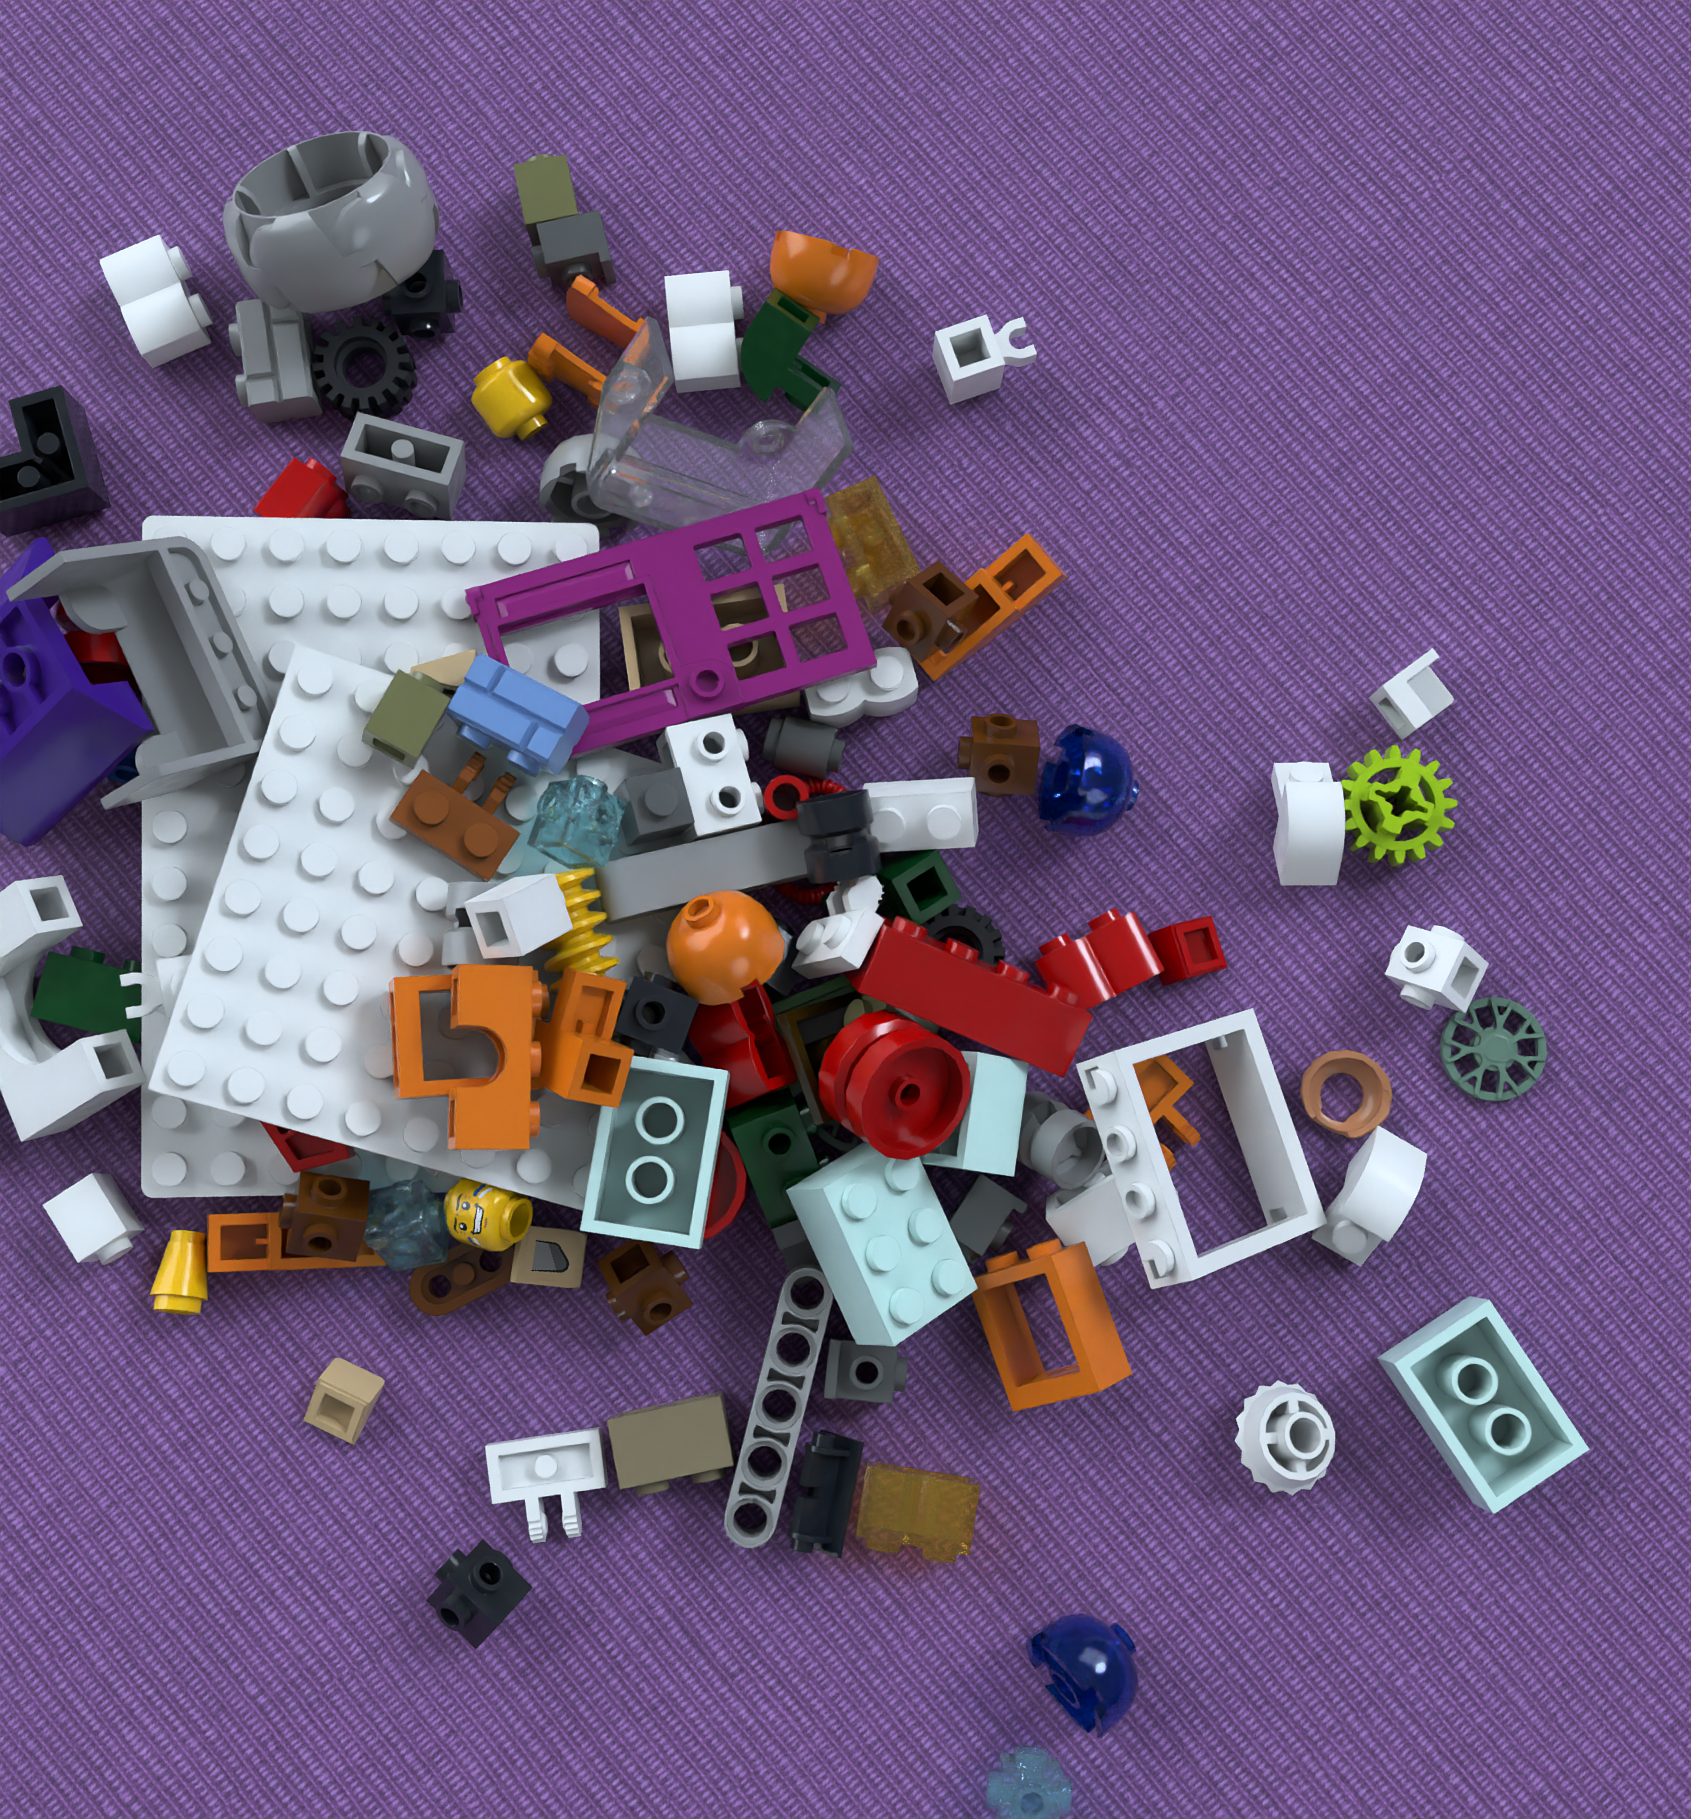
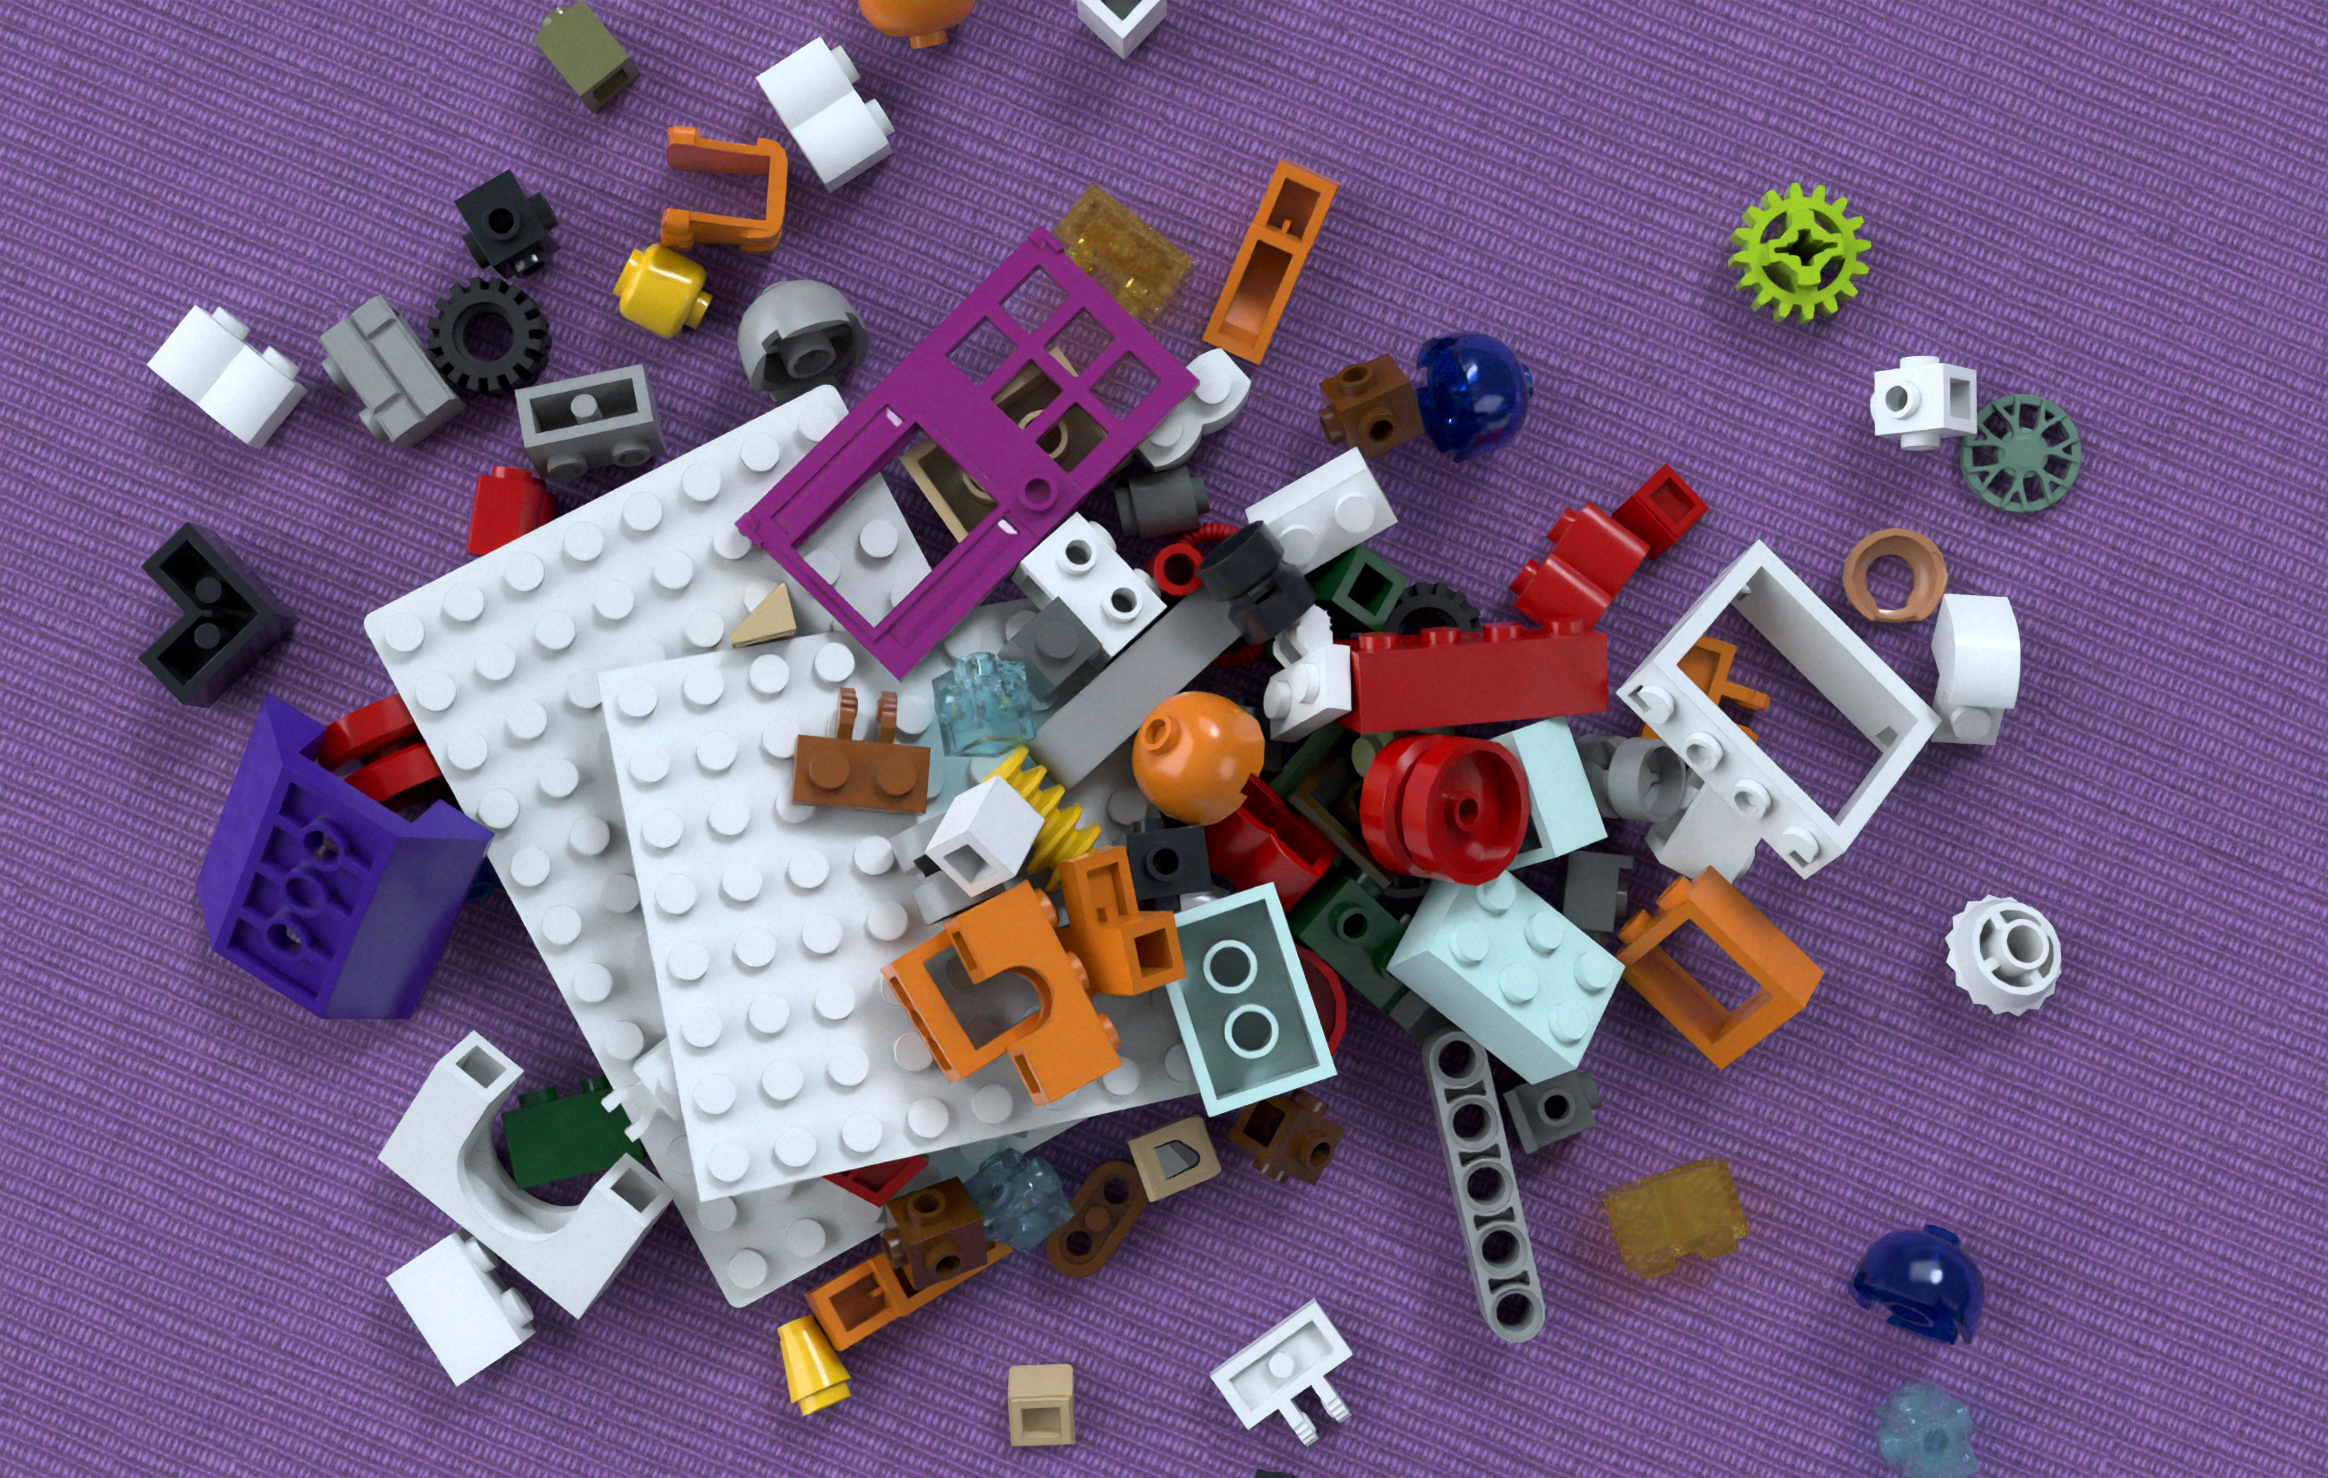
camera: 25 degrees left, 5 degrees up
light grey windscreen [6,536,275,810] -> none
white brick [43,1173,145,1265] -> none
light grey wheel [222,131,440,314] -> none
olive brick [361,669,451,769] -> none
yellow head [444,1177,533,1251] -> none
medium blue brick [446,653,590,777] -> none
dark grey brick [531,210,617,287] -> none
clear windscreen [586,316,855,557] -> none
dark tan brick [607,1391,736,1496] -> none
dark green brick [740,287,842,417] -> none
black hinge [787,1429,864,1558] -> none
reddish brown brick [881,561,979,663] -> none
white brick [1271,762,1345,886] -> none
white panel [1369,648,1454,740] -> none
light aqua brick [1377,1296,1589,1514] -> none

